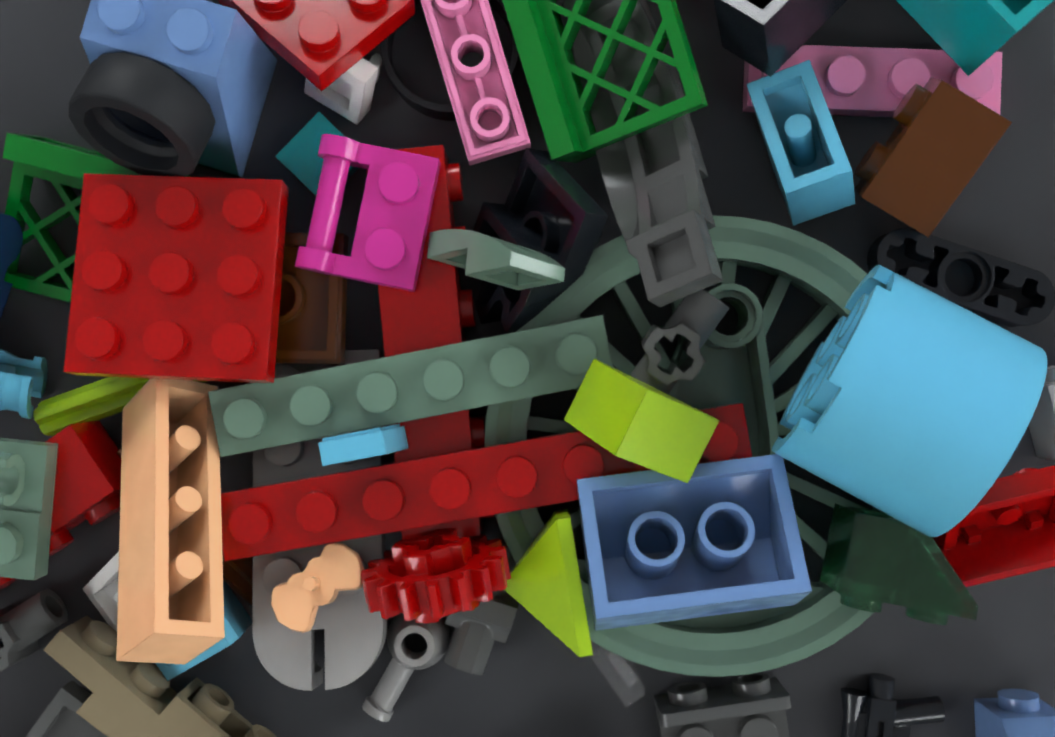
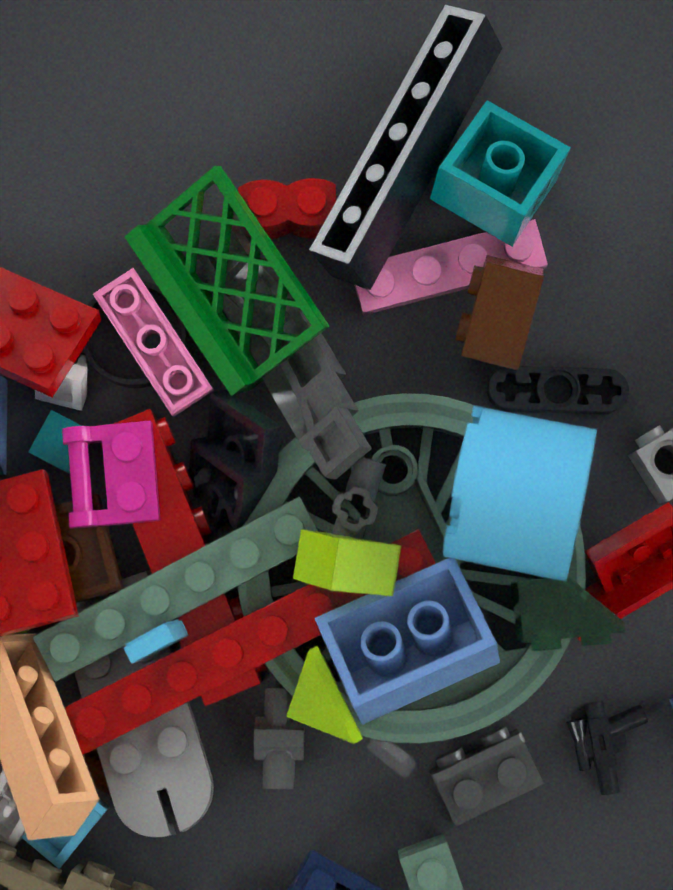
camera: 20 degrees left, 5 degrees down
light nougat piece [271,542,365,633] -> none
red gear [361,528,511,624] -> none
light grey bar [362,613,450,722] -> none
sand green slope [427,229,565,290] -> none
medium azure slope [746,60,856,226] -> none

